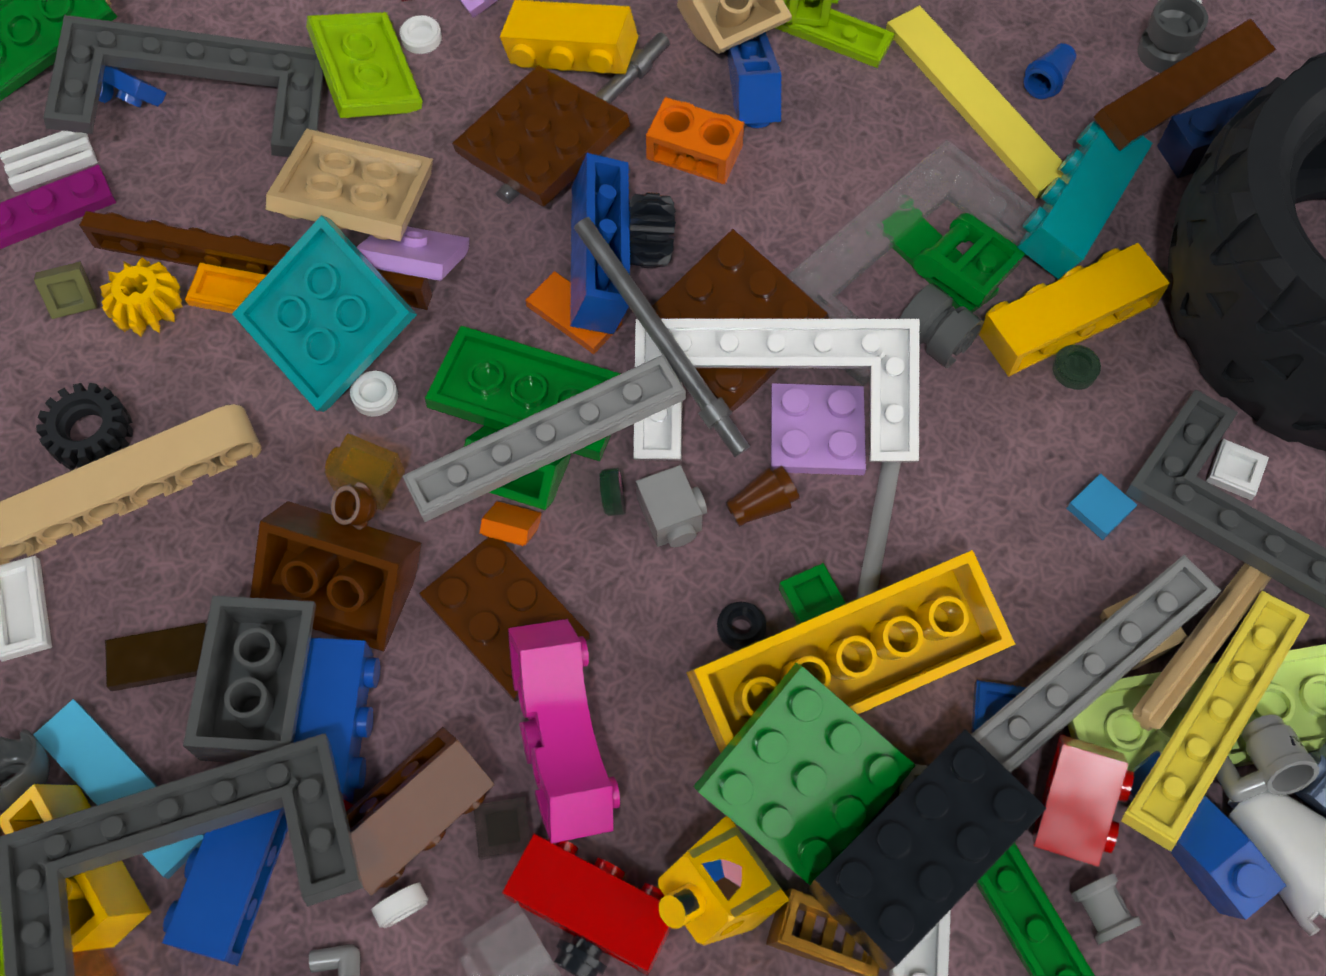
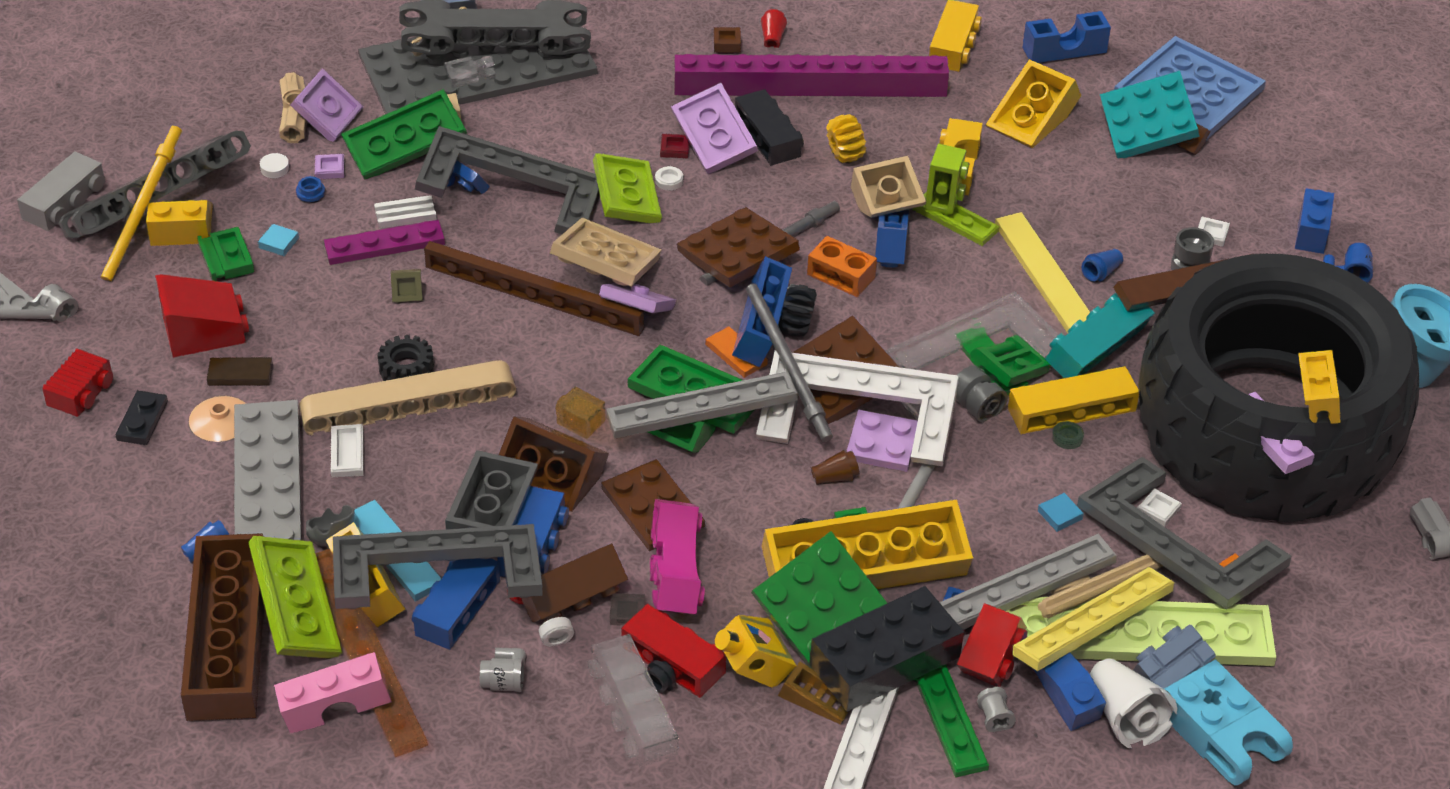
camera: 10 degrees right, 20 degrees down
yellow gear [100,257,183,337] -> none
dark brown tile [105,622,207,691] -> none
light orange tile [185,263,267,313] -> none
teal plate [232,215,417,412] -> none
reddish brown plate [331,482,377,530] -> none
white tile [350,371,398,416] -> none
orange tile [480,501,542,546] -> none
yellow brick [500,0,638,74] -> none
clear green tile [599,467,626,517] -> none
light grey brick [636,465,707,547] -> none
light grey piece [1216,715,1319,802] -> none

